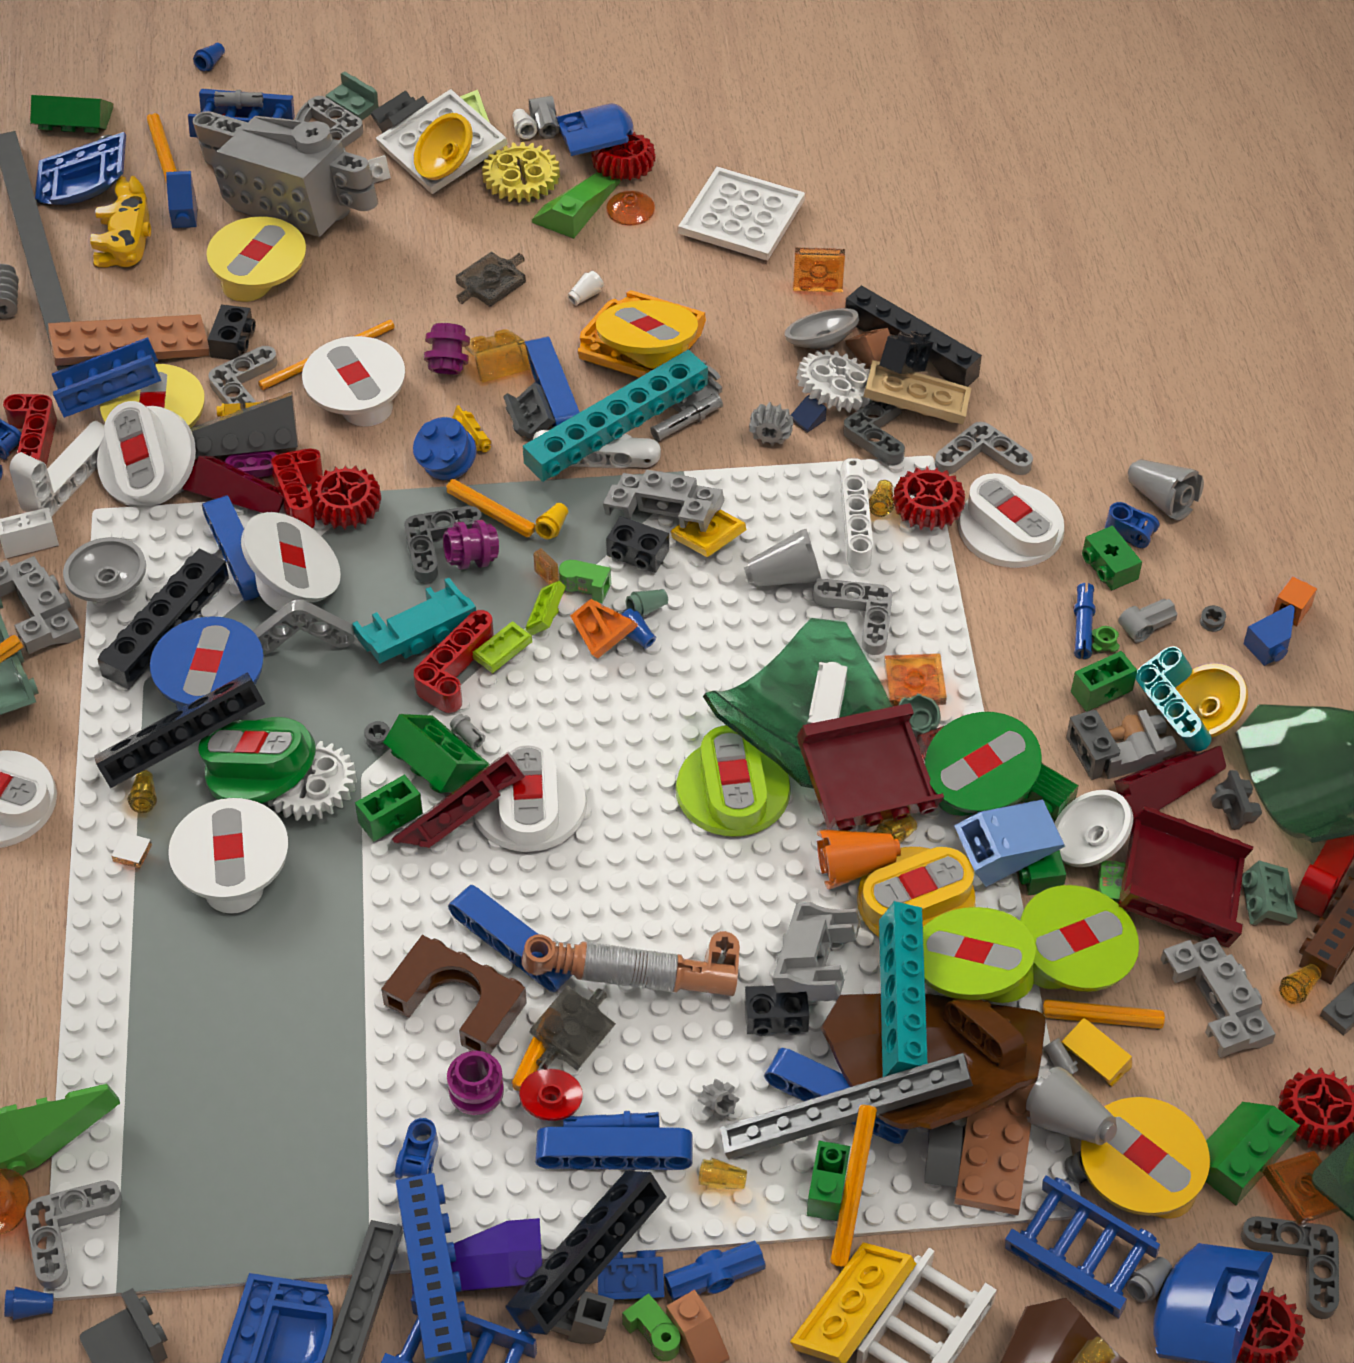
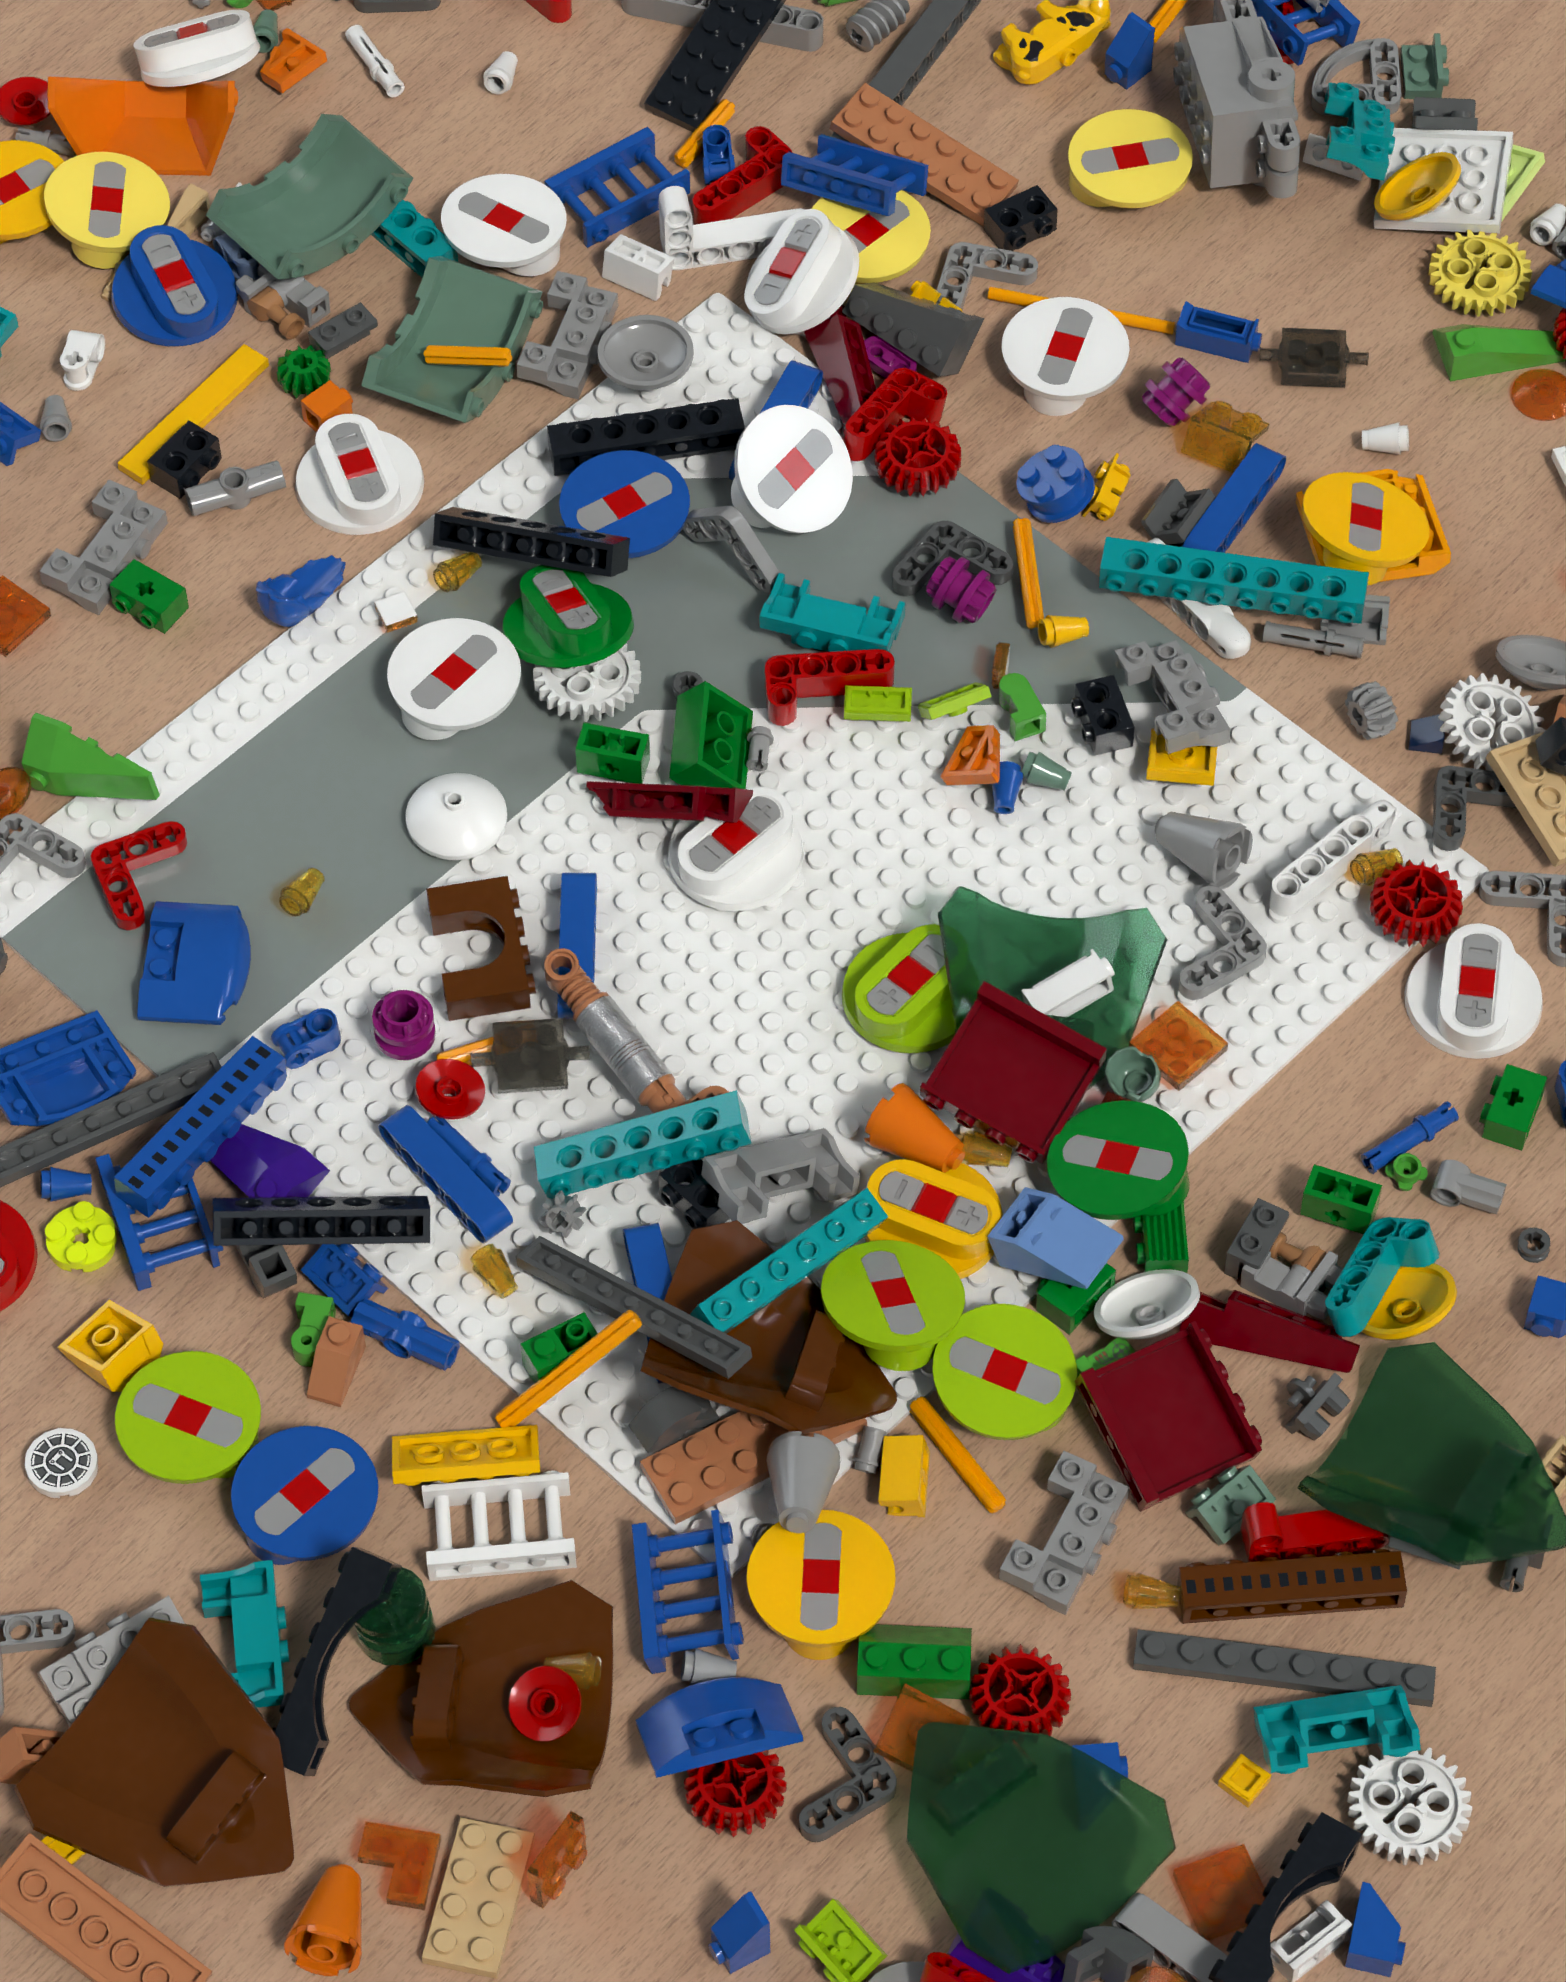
camera: 50 degrees right, 5 degrees up
none -> red beam [91,821,187,930]
none -> blue slope [137,901,251,1025]
none -> blue hair [256,555,346,627]
none -> clear yellow cone [279,868,325,916]
none -> white dish [406,773,507,860]
none -> teal brick [534,1090,752,1199]
none -> blue window [1175,301,1262,363]
none -> teal bracket [1324,82,1395,181]

